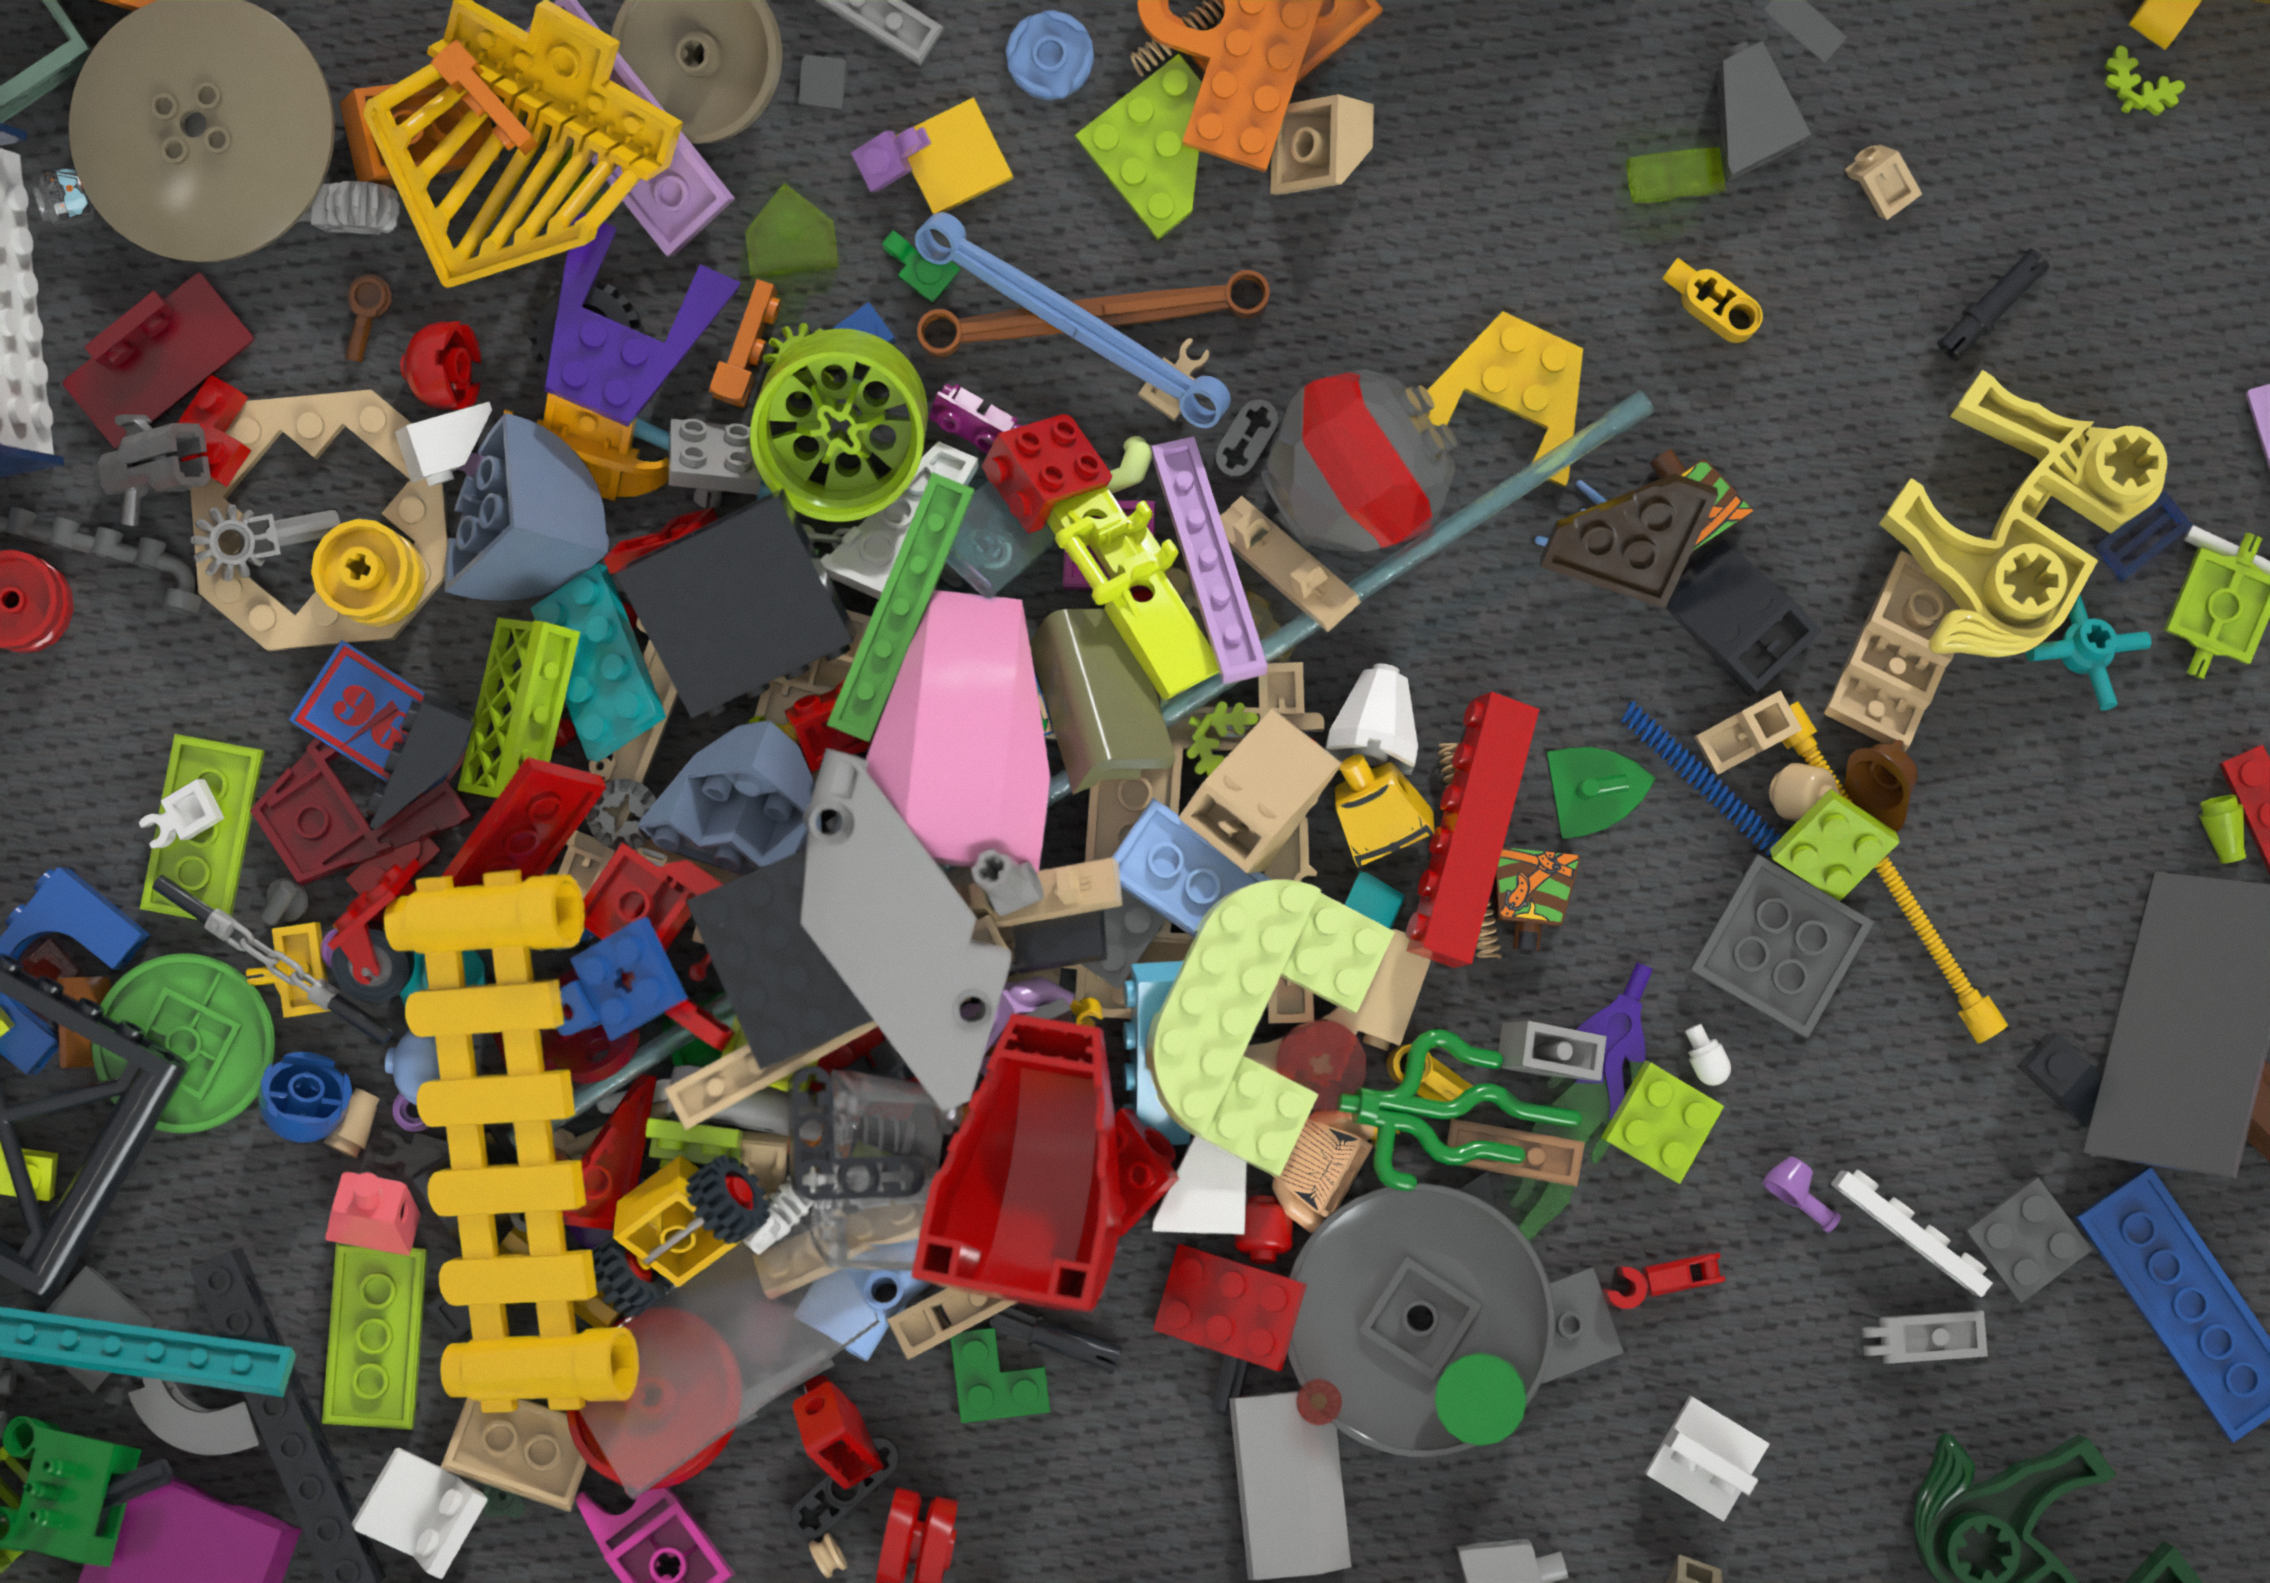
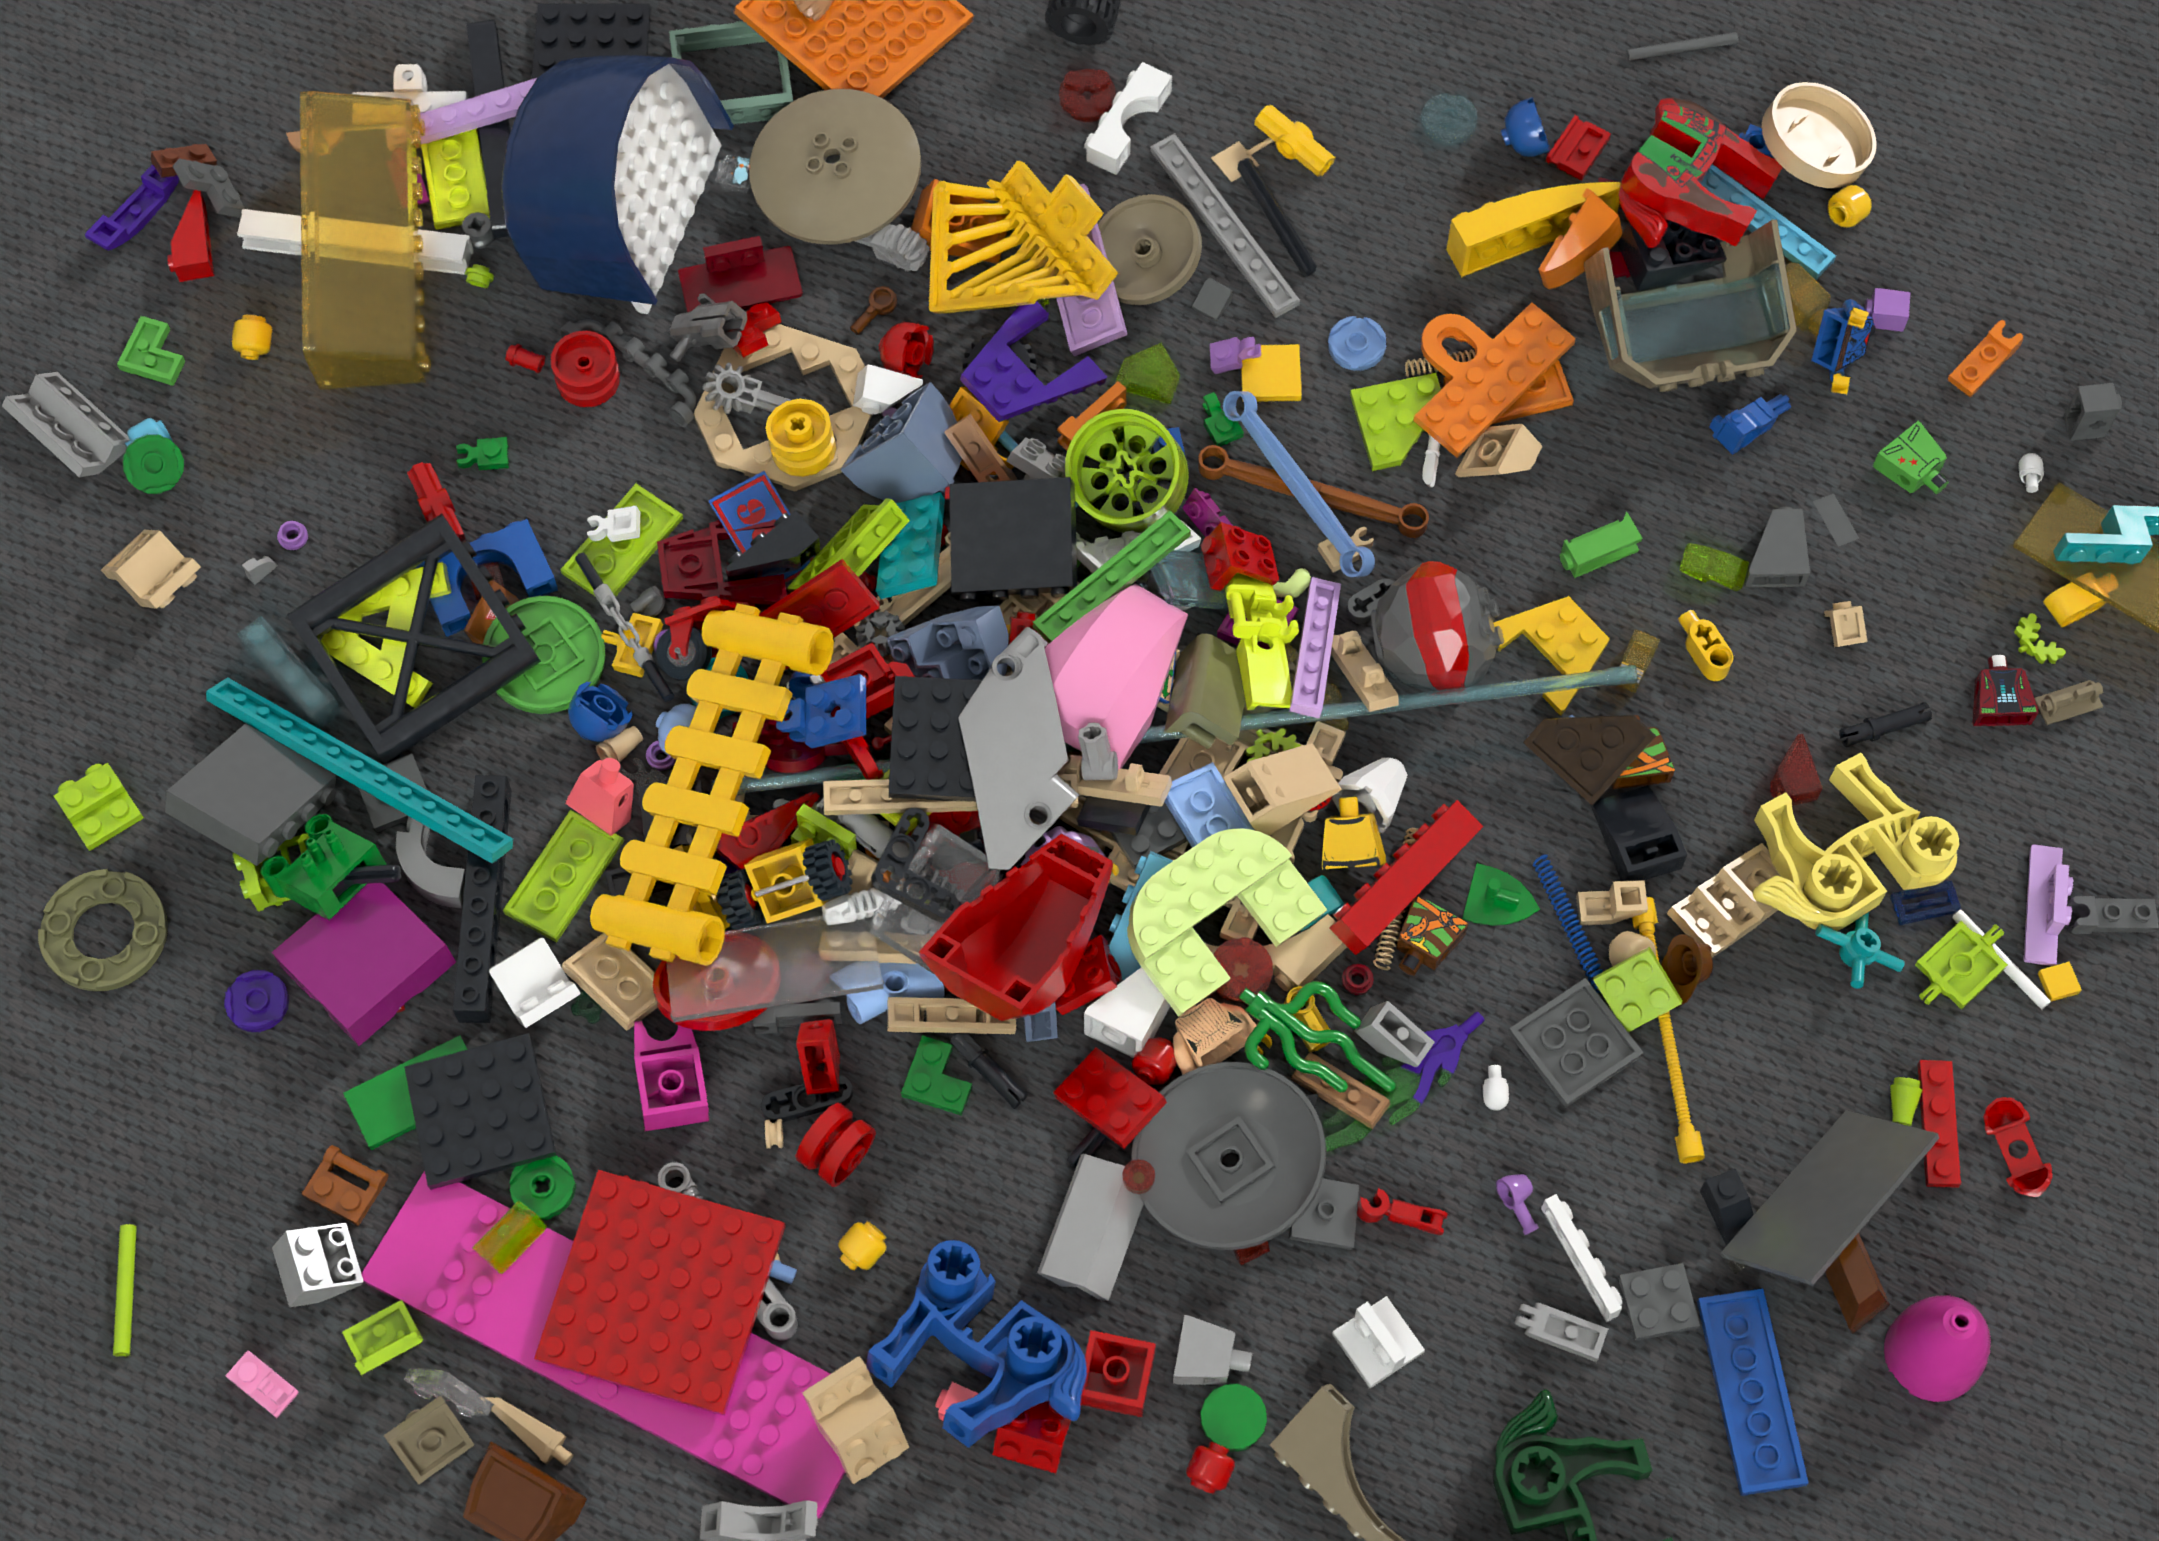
camera: 25 degrees right, 20 degrees down
orange plate [430,39,538,156] -> none
green tile [1435,1352,1527,1446] -> none
lime plate [1601,1060,1724,1184] -> none
none -> medium nougat plate [944,414,1017,482]
none -> dark red plate [1342,964,1374,995]
none -> white piece [1422,434,1440,488]
none -> bright green window [1560,511,1643,578]
none -> clear yellow leg [1613,629,1661,693]
none -> clear red slope [1770,733,1823,806]
none -> torso [1973,655,2038,726]
none -> dark tan hinge [2035,680,2103,725]

